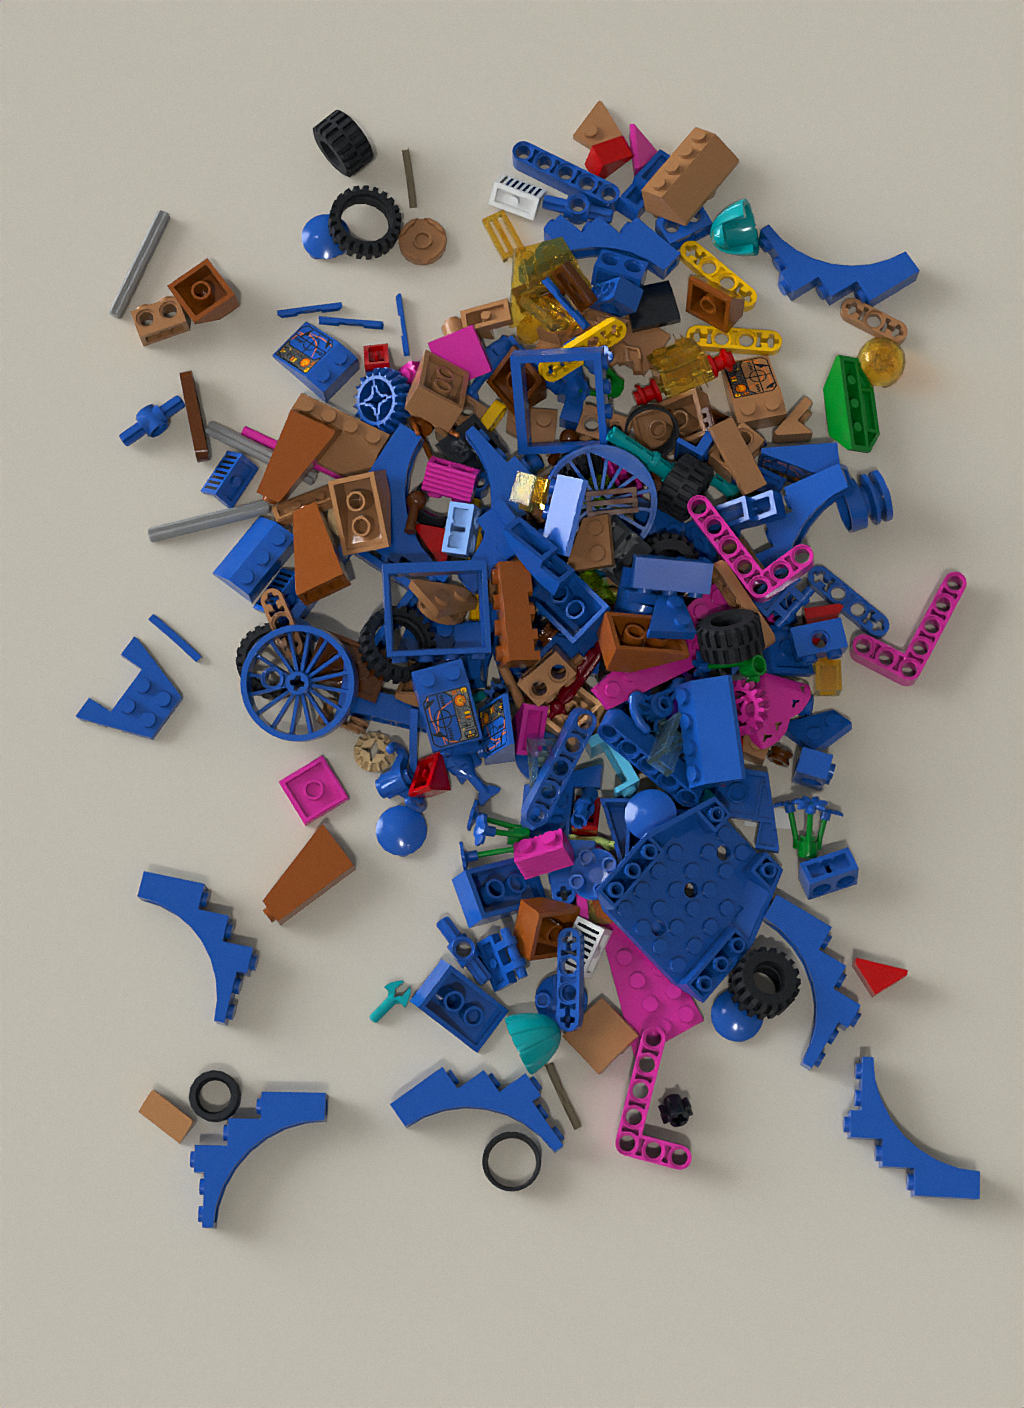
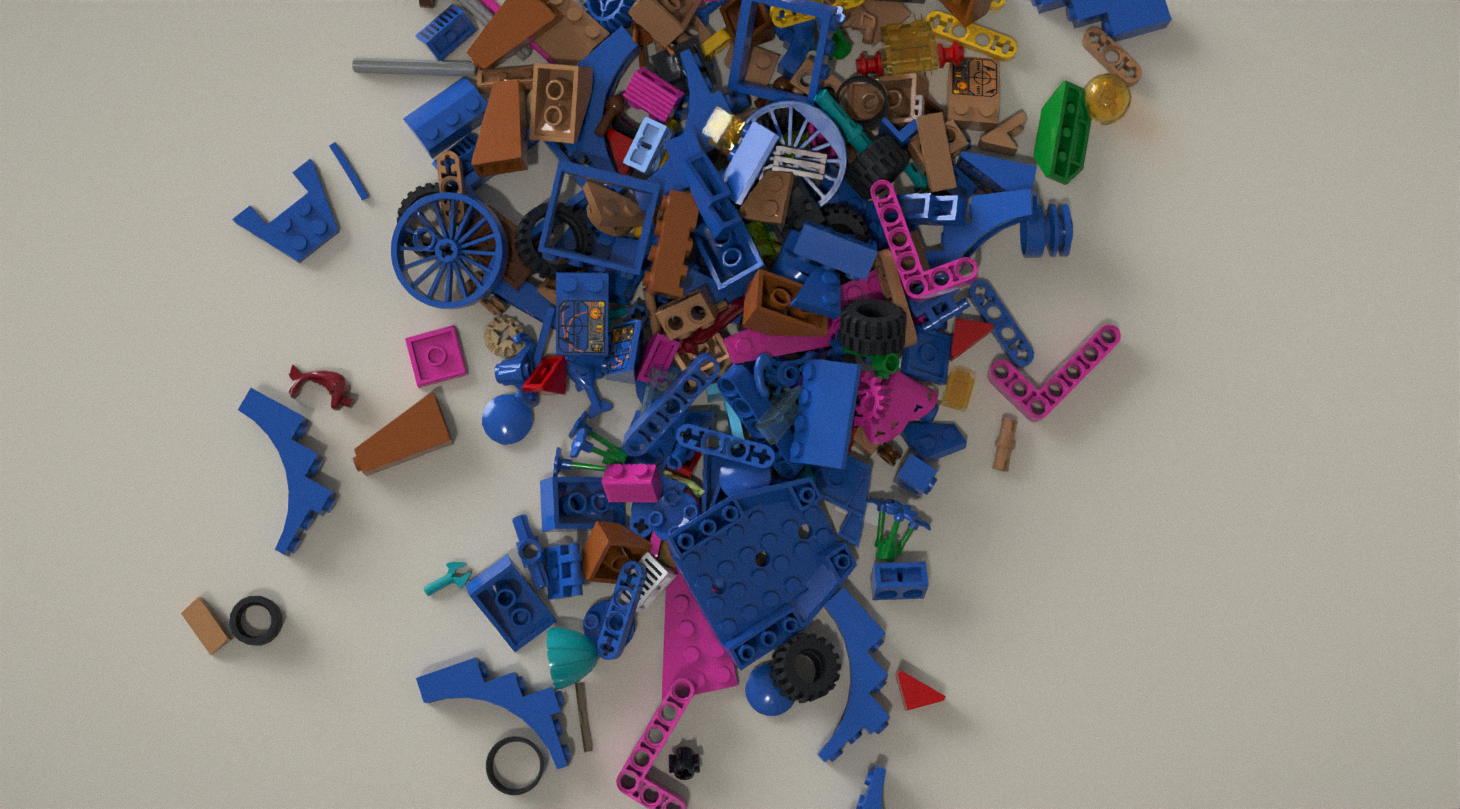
camera: 10 degrees right, 5 degrees up
blue arch [190,1092,328,1229] -> none
reddish brown bush [538,622,558,647] -> none
medium nougat slope [562,997,640,1074] -> none
blue brick [788,617,848,665] -> none
none -> dark red animal [288,364,355,411]
none -> blue beam [676,424,776,470]
none -> medium nougat pin [992,418,1018,472]

